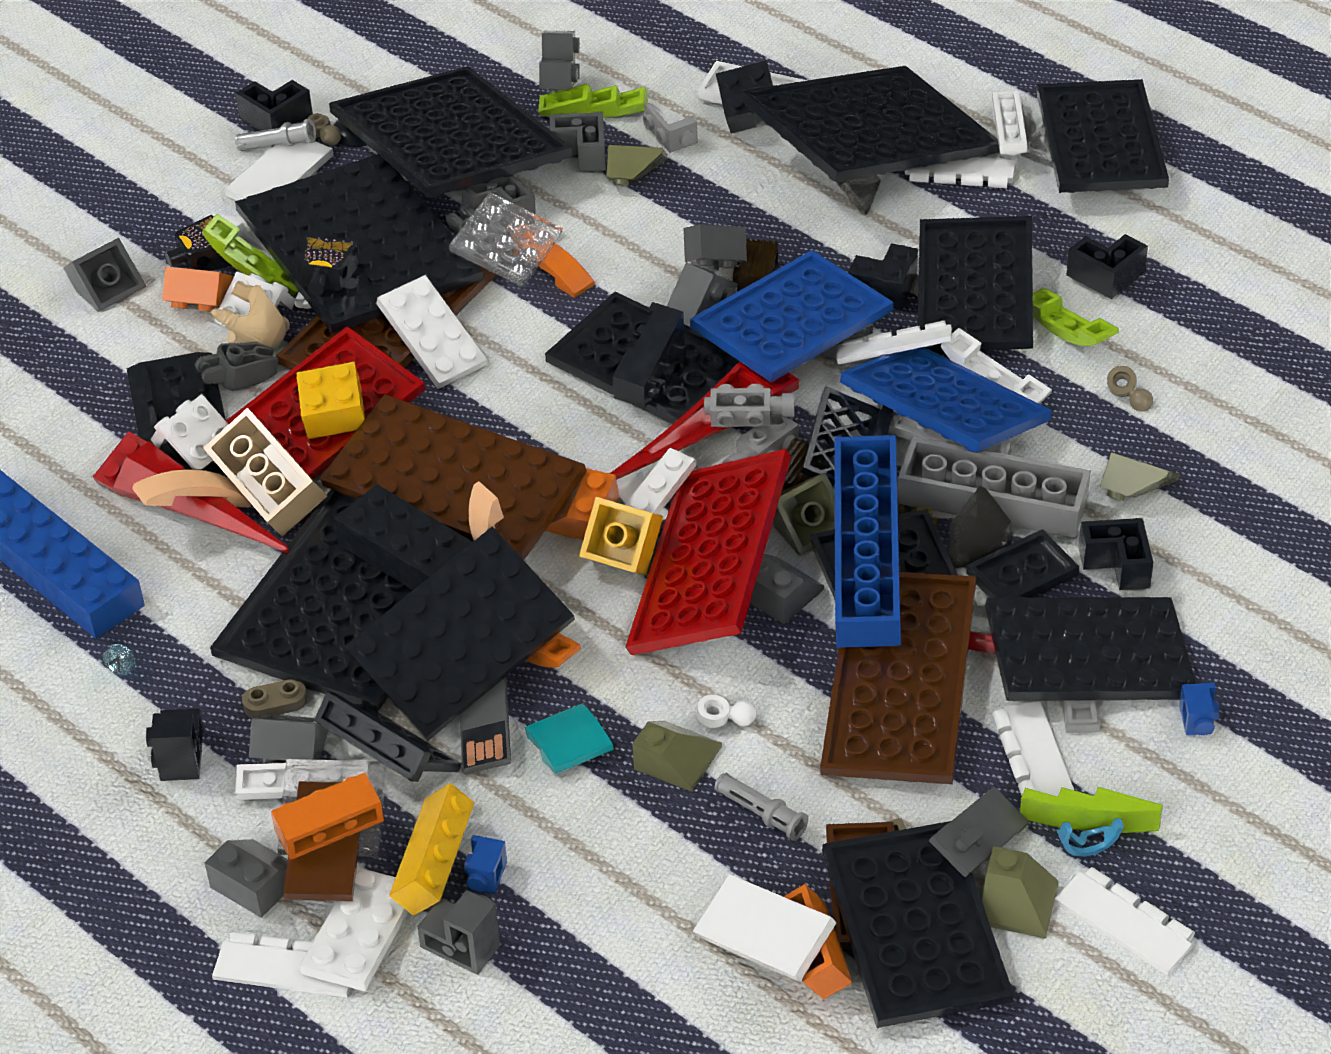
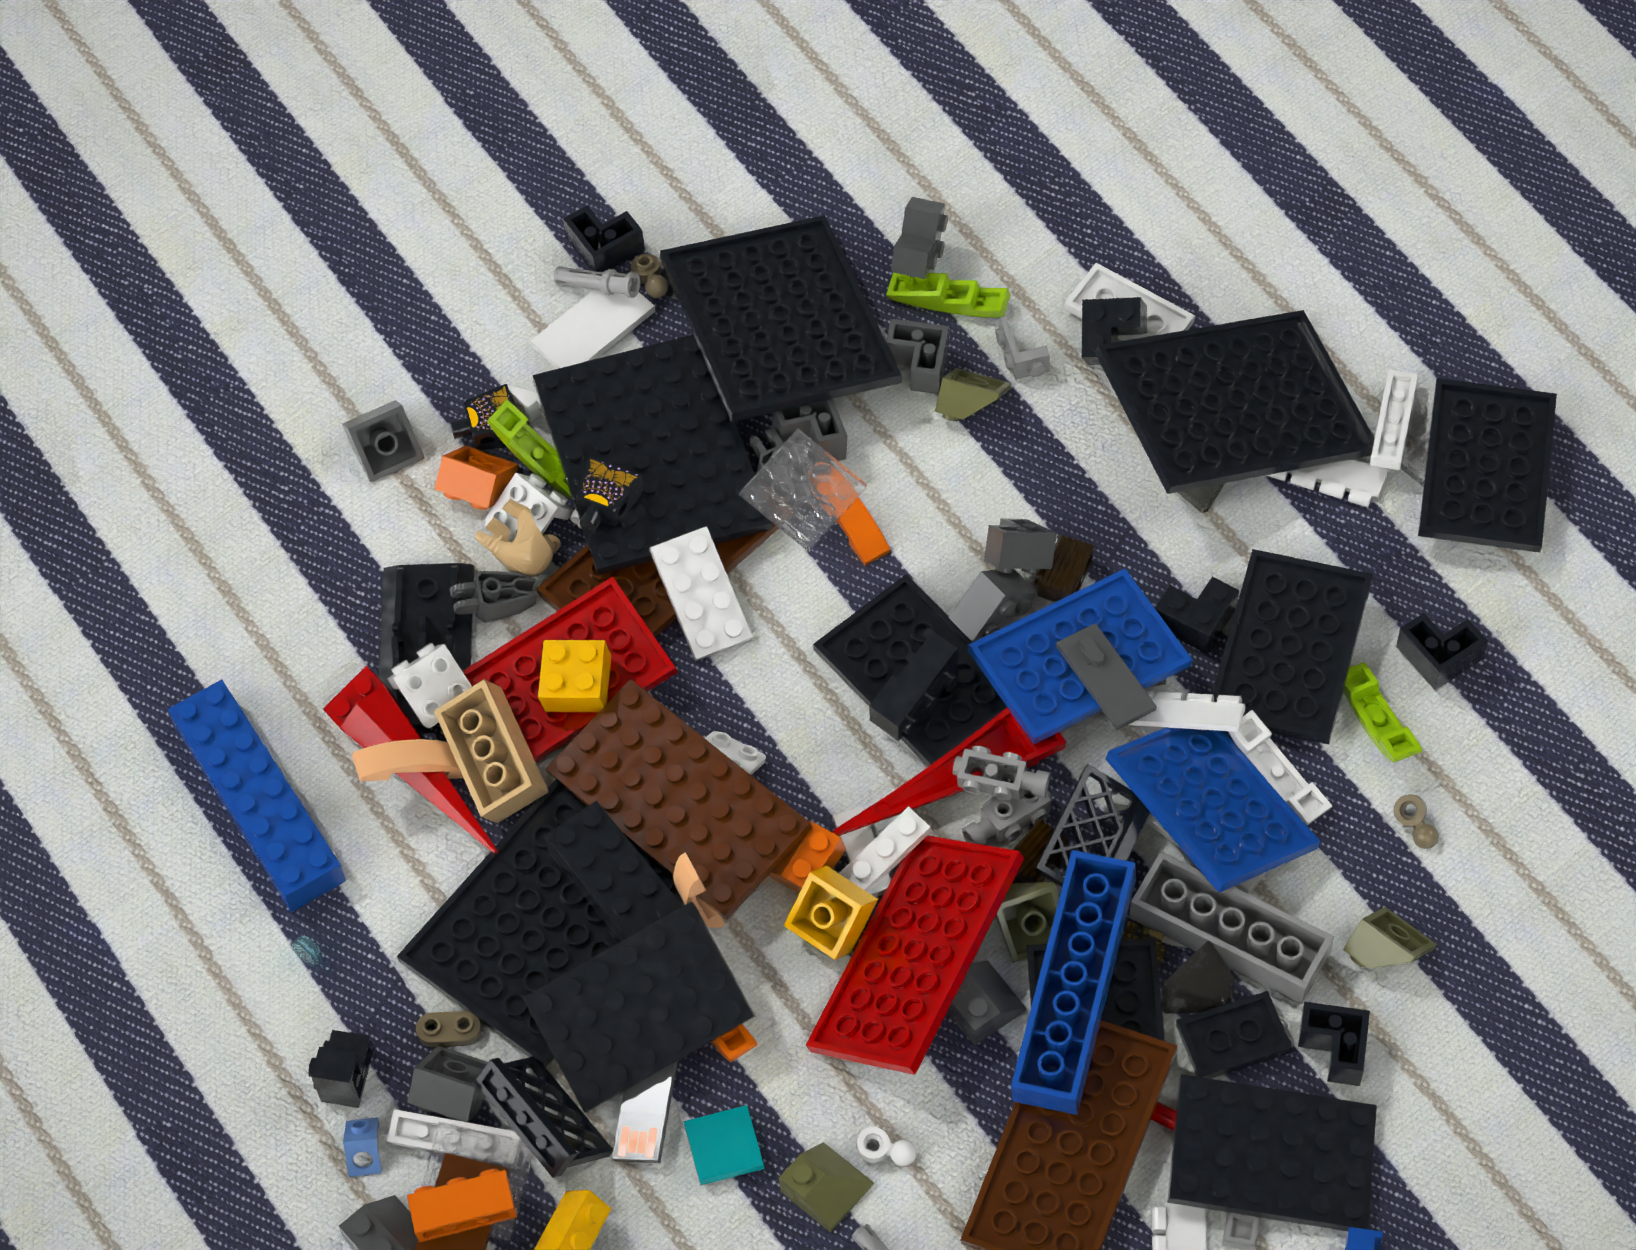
camera: 15 degrees right, 15 degrees up
none -> medium blue bracket [343,1117,382,1177]
none -> dark grey piece [1056,623,1157,730]

